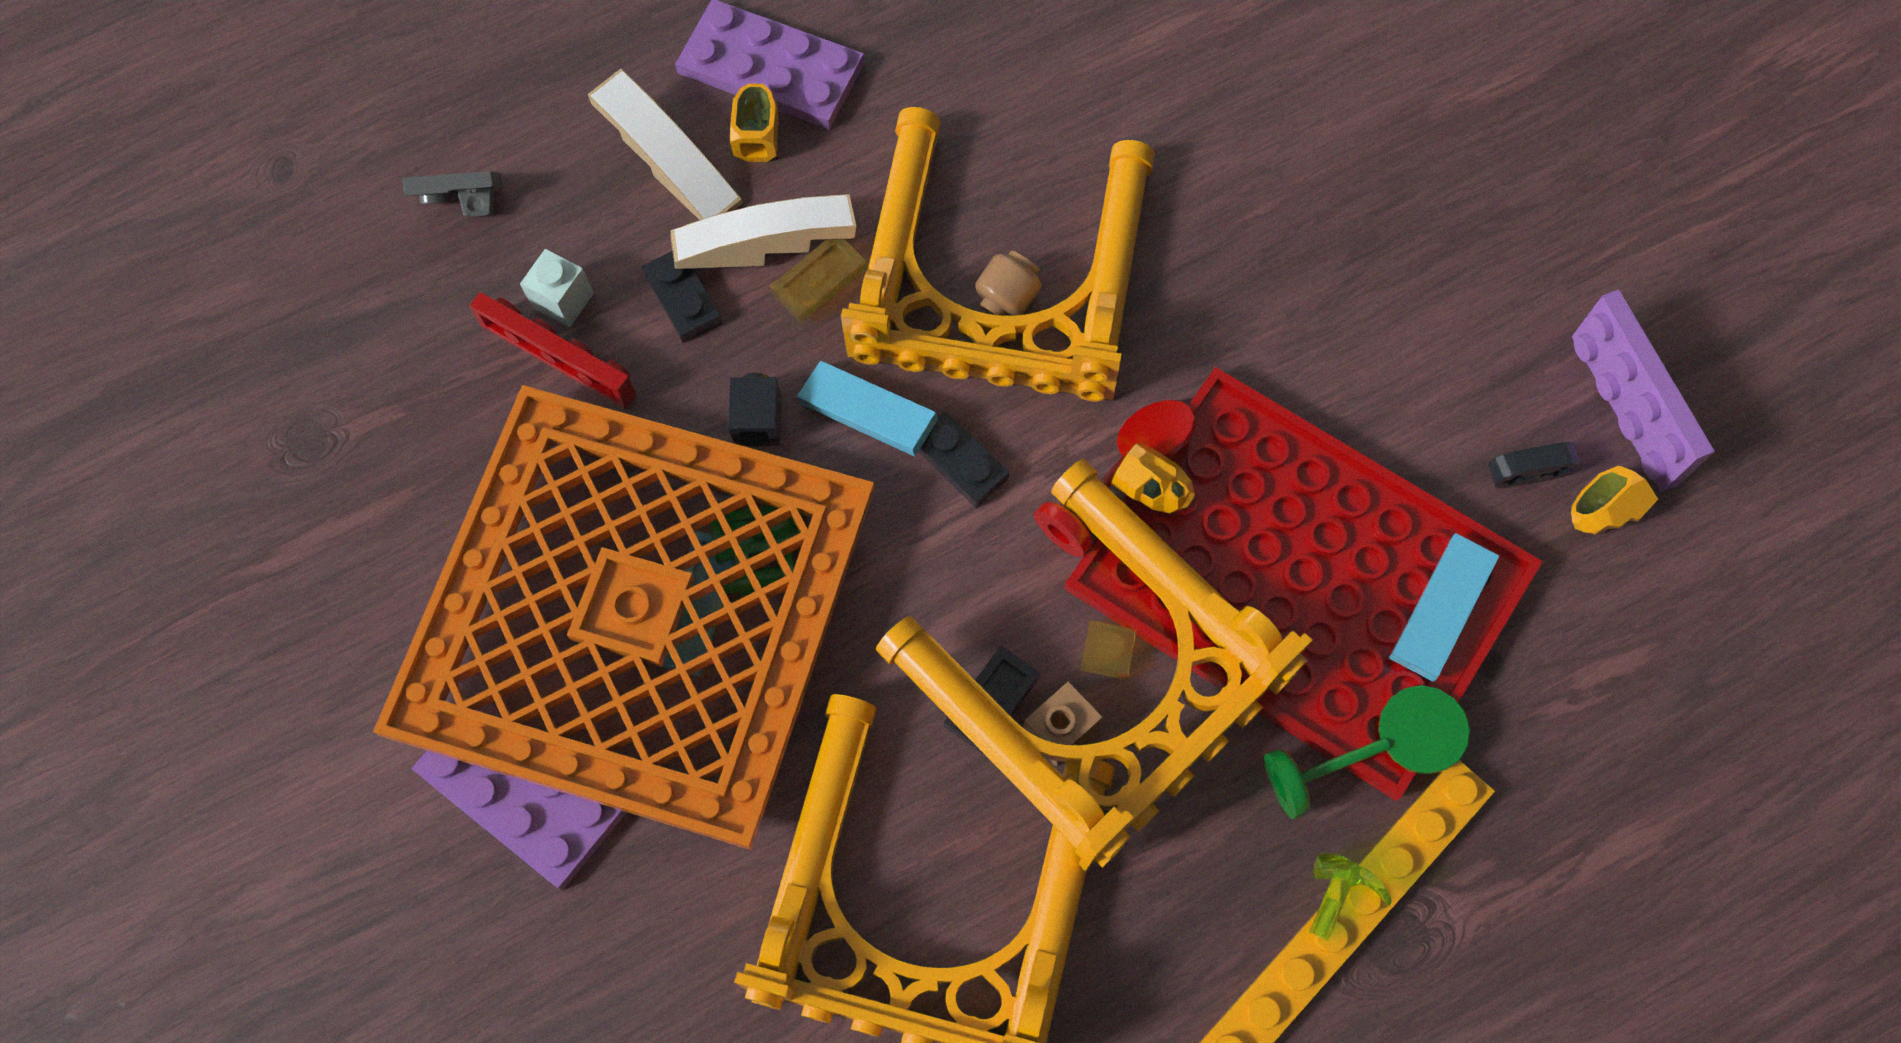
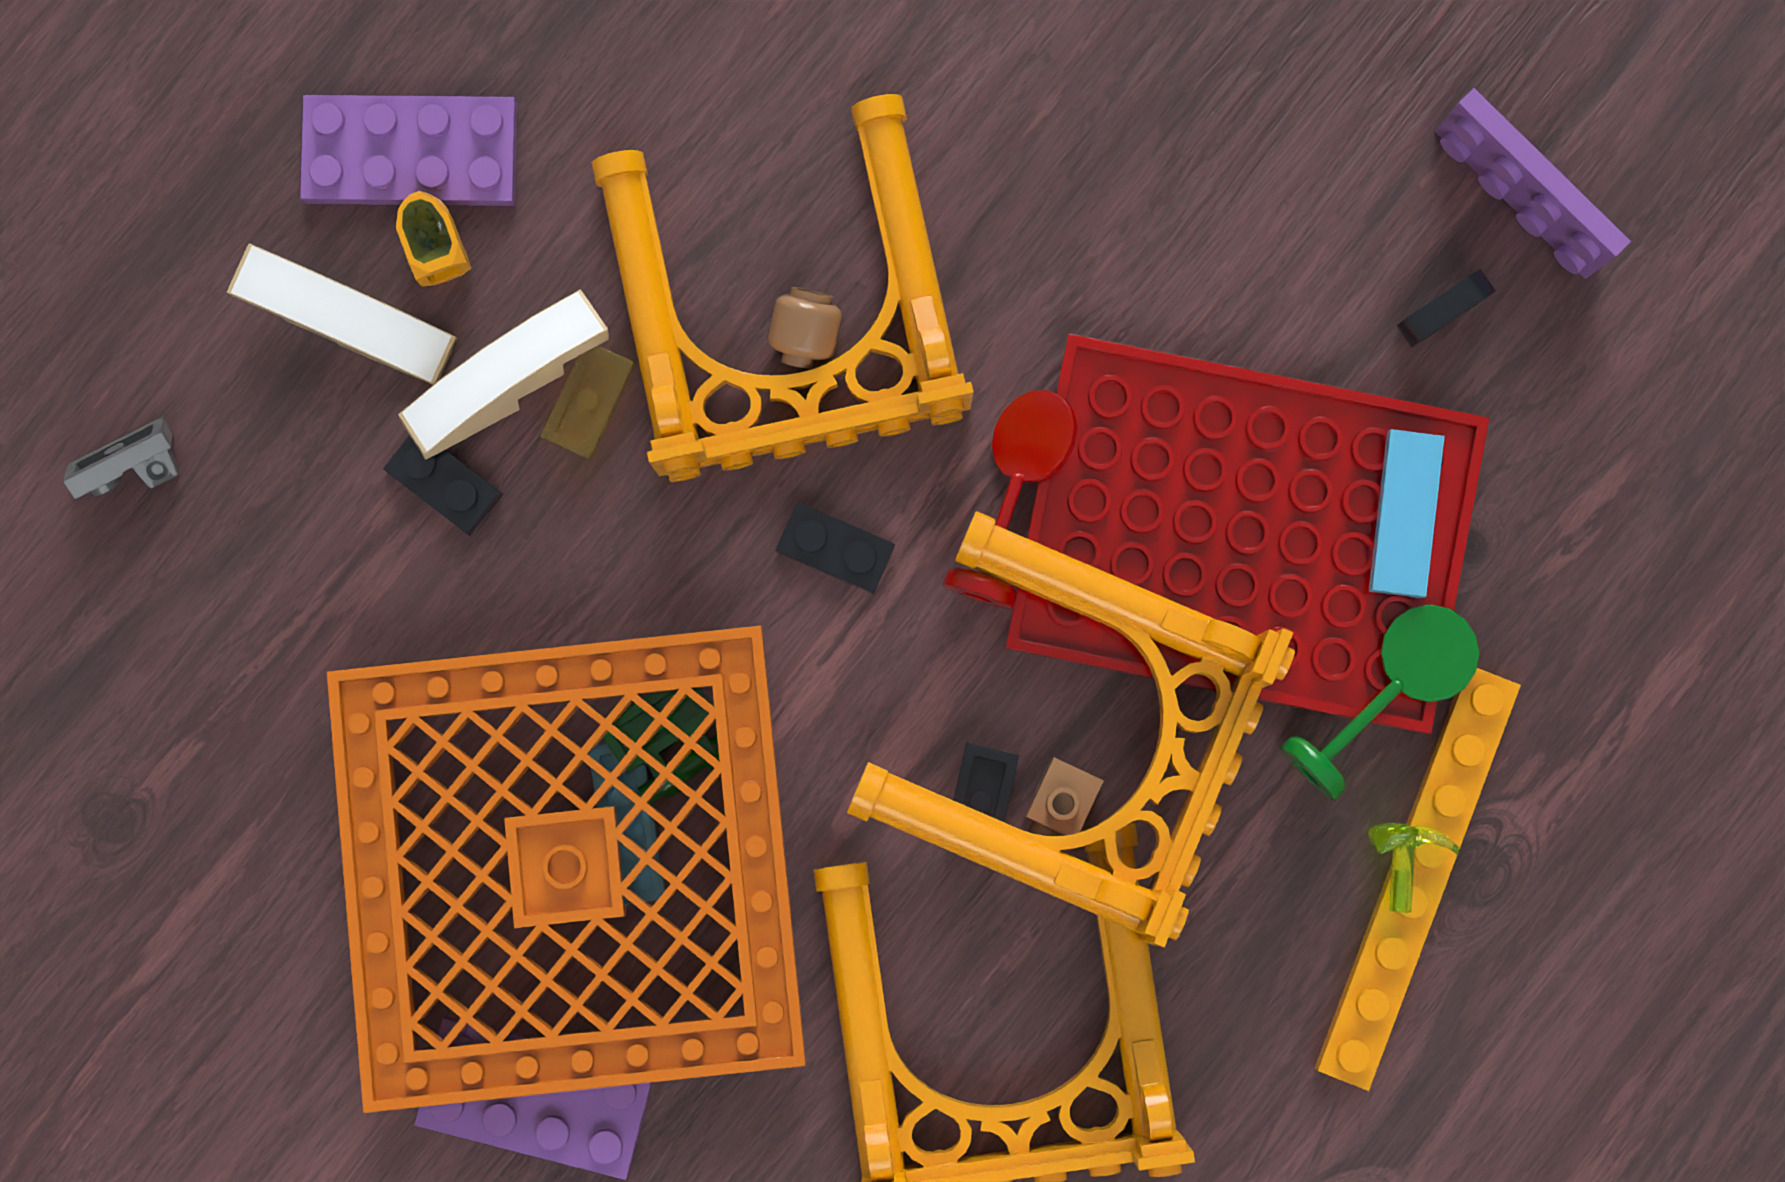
camera: 25 degrees left, 15 degrees up
red plate [469,292,636,409] -> none
light aqua brick [520,249,594,328] -> none
black brick [728,373,781,446] -> none
medium azure tile [797,361,938,457] -> none
clear yellow plate [1080,620,1136,680] -> none
light orange rock [1111,443,1195,513] -> none
light orange rock [1571,466,1658,536] -> none

